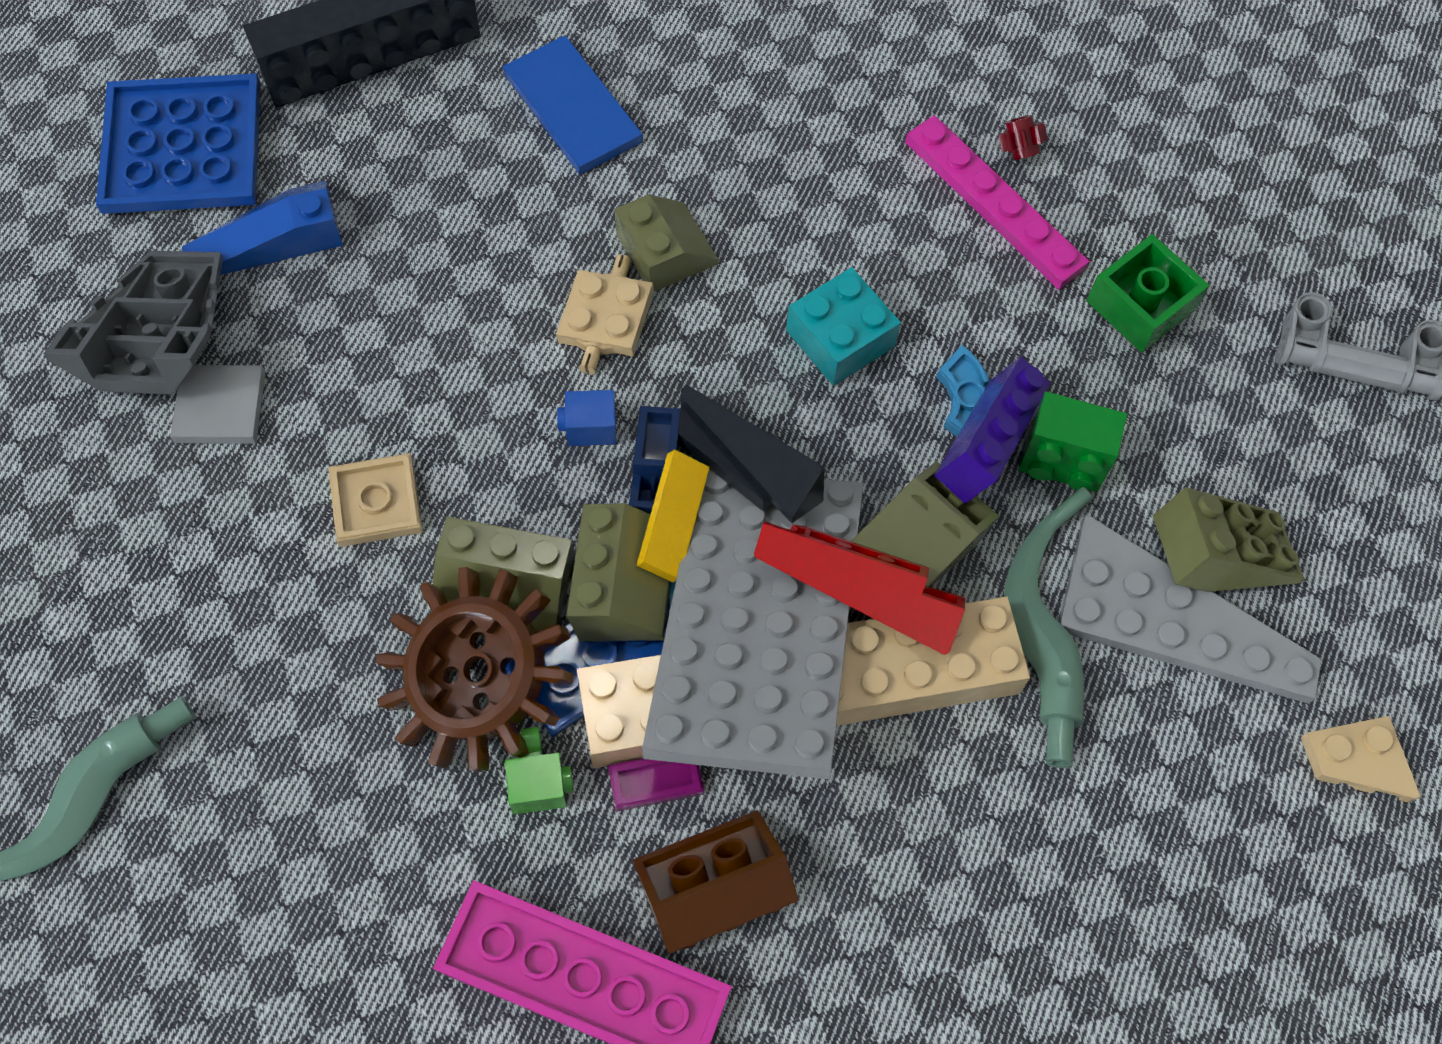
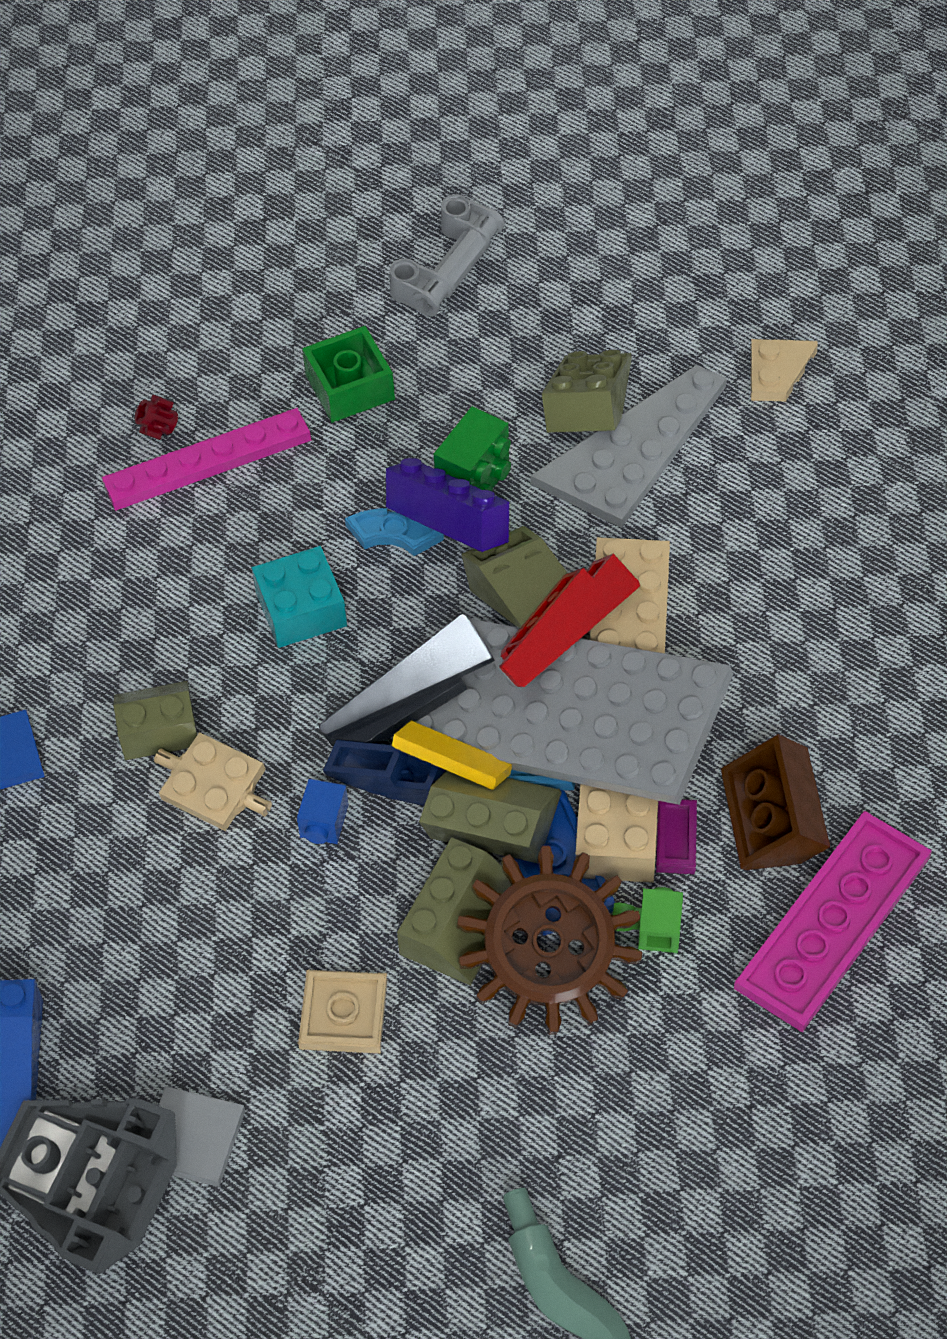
camera: 70 degrees left, 10 degrees down
sand green animal [1004,487,1092,768] -> none

